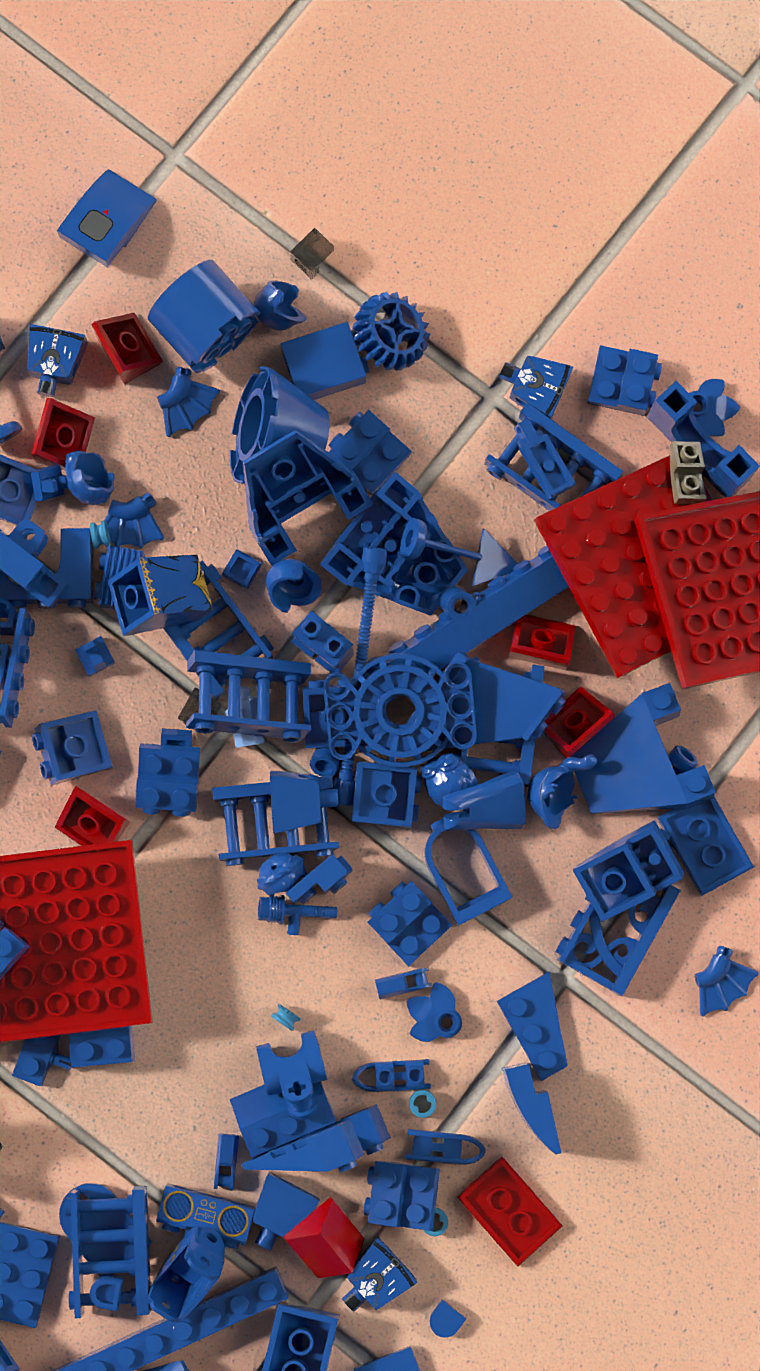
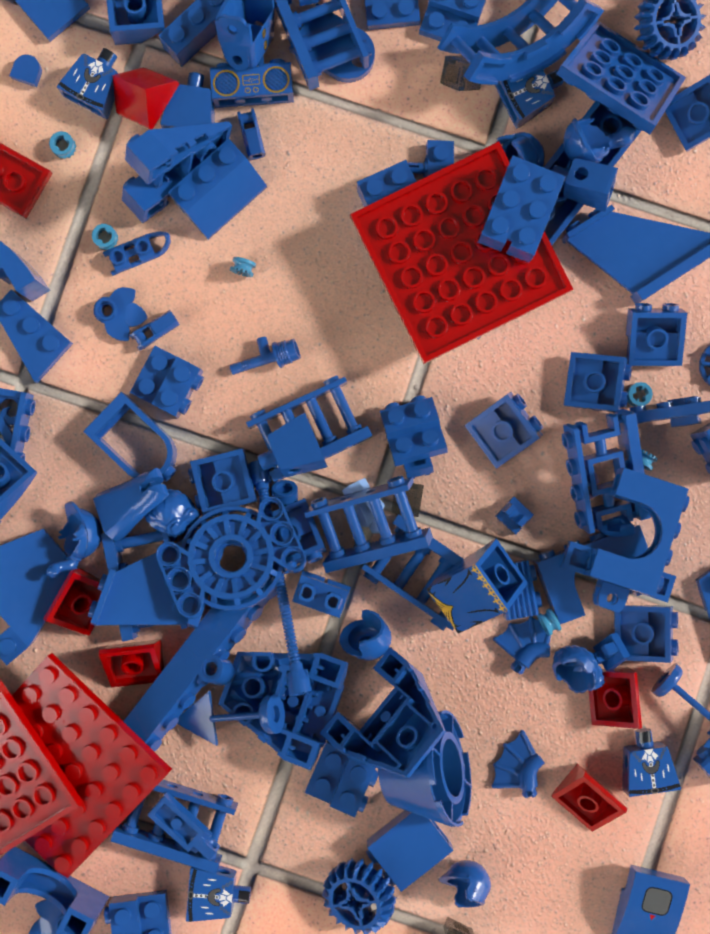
camera: 165 degrees right, 5 degrees up
red slope [54,786,130,846] -> none
blue brick [148,260,260,373] -> none
blue tile [222,549,262,590] -> none
blue piece [256,1030,328,1120] -> none
blue hair [257,852,307,899] -> none
blue plate [286,854,353,905] -> none
blue plate [364,1161,440,1231] -> none
blue piece [405,1129,486,1165] -> none
dark tan slope [670,441,706,505] -> none

